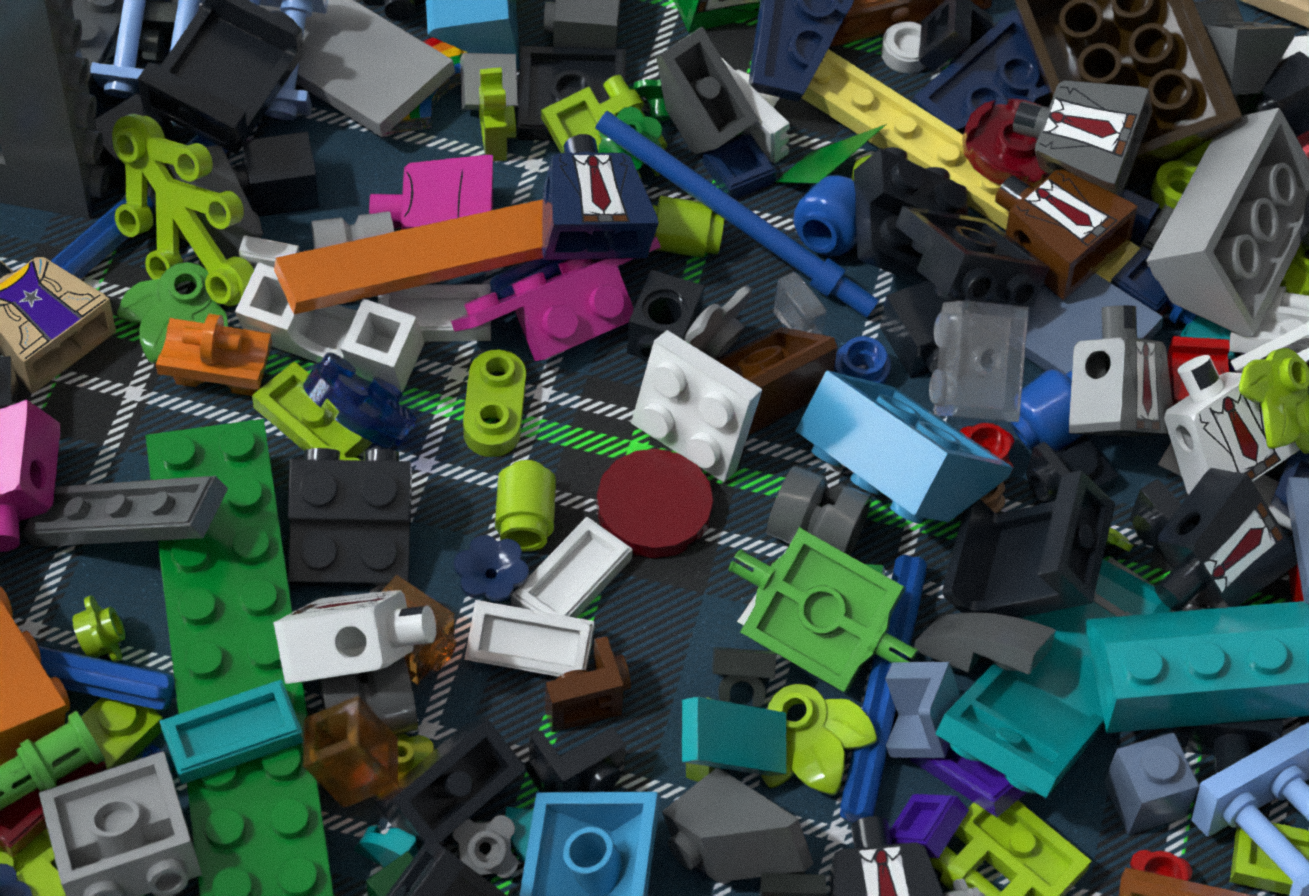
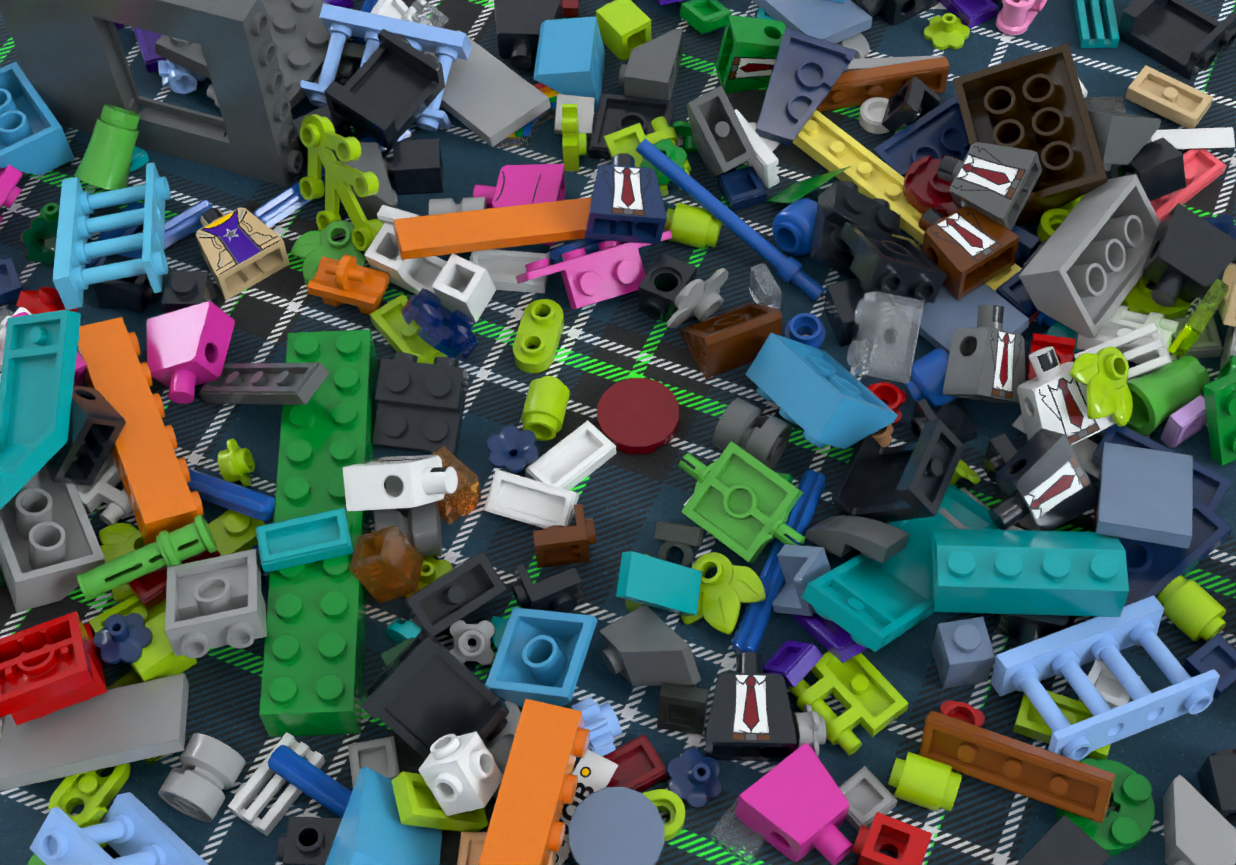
camera: 15 degrees right, 0 degrees up
white plate [631,330,762,482] -> none

